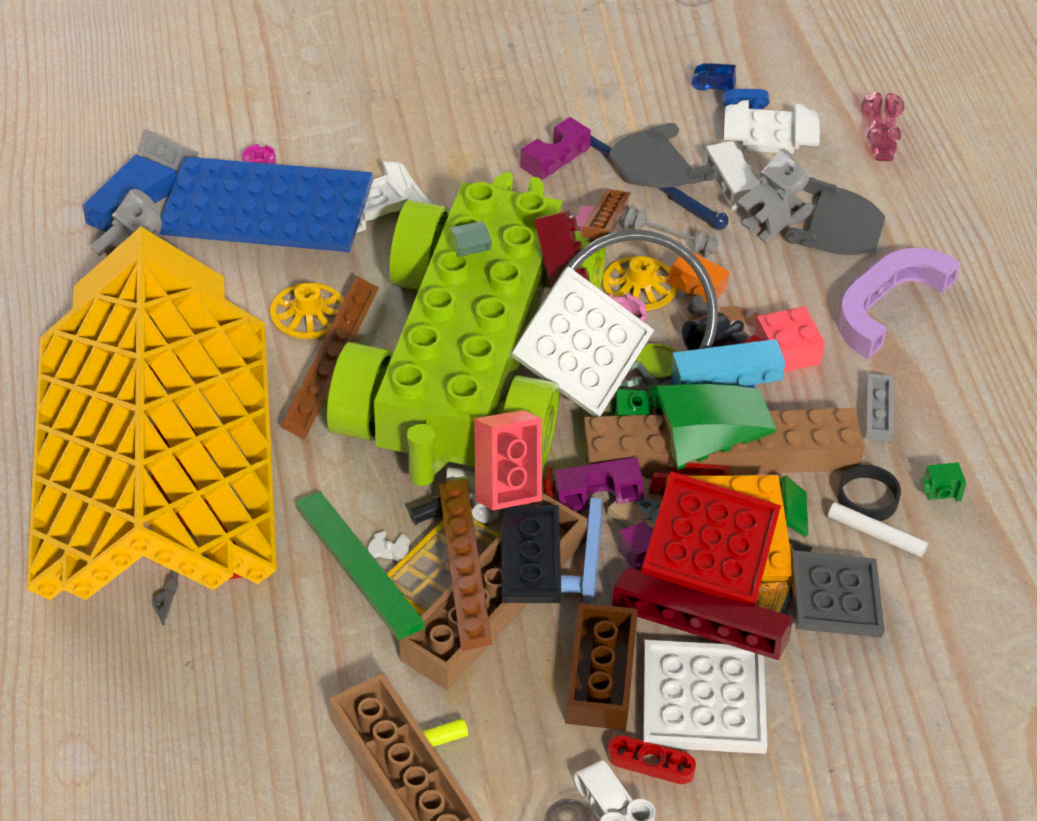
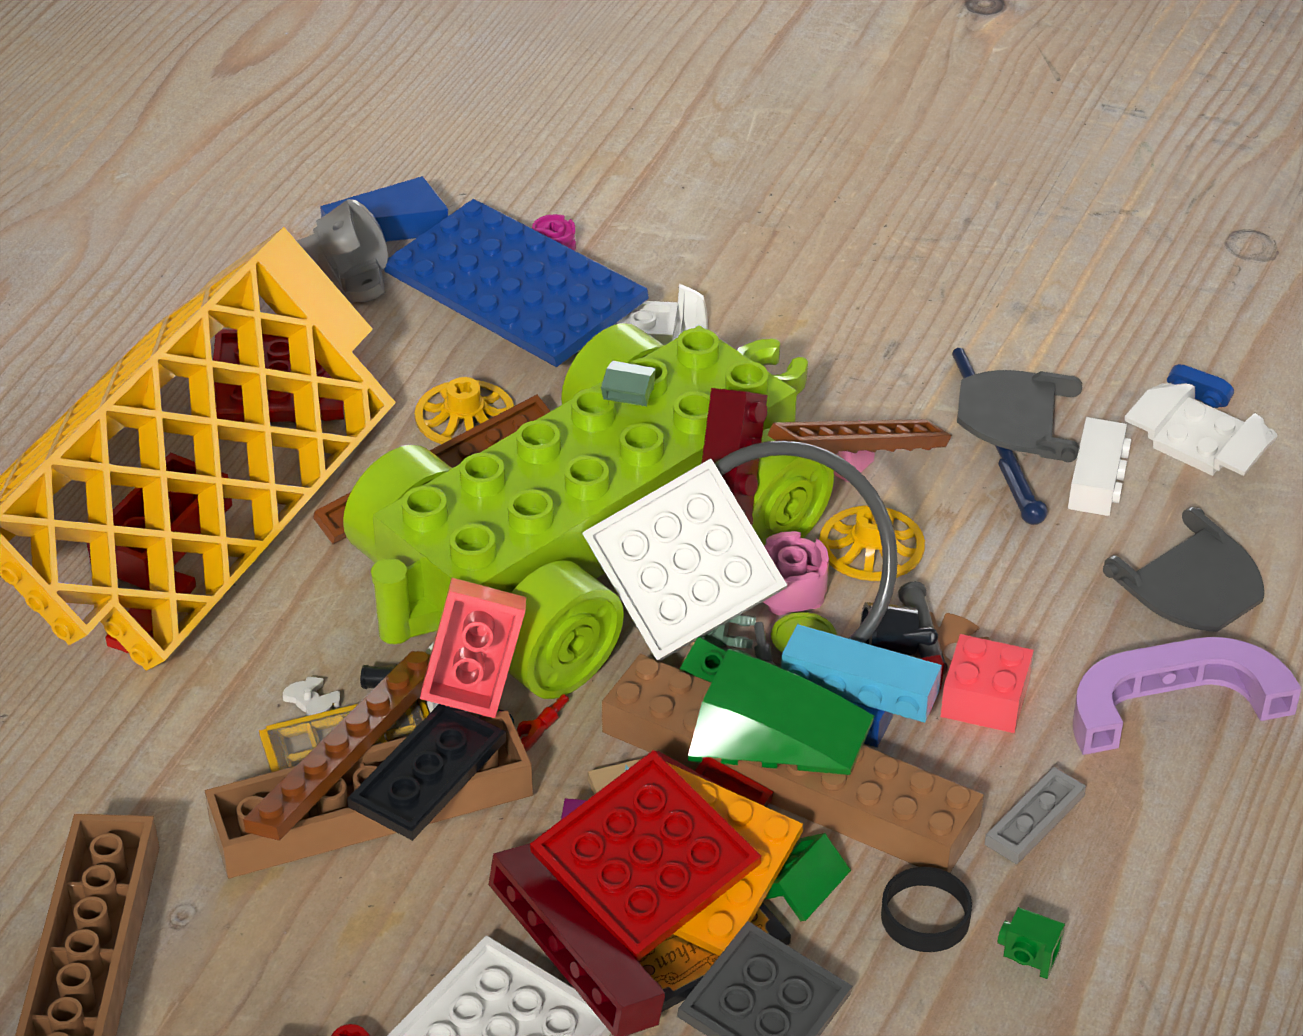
camera: 35 degrees right, 5 degrees down
light grey panel [138,130,199,171] -> none
dark grey hand [152,570,179,625] -> none
green tile [295,491,425,641] -> none
neon yellow hinge [422,718,468,747] -> none
magenta arch [520,117,591,180] -> none
magenta arch [555,457,645,511] -> none
light blue piece [561,498,603,604] -> none
reddish brown brick [566,603,638,730] -> none
light grey axle [622,205,718,257] -> none
orange brick [667,251,730,303] -> none
clear blue leg [691,63,736,92] -> none
light grey piece [737,148,813,243] -> none
white piece [828,502,928,558] -> none

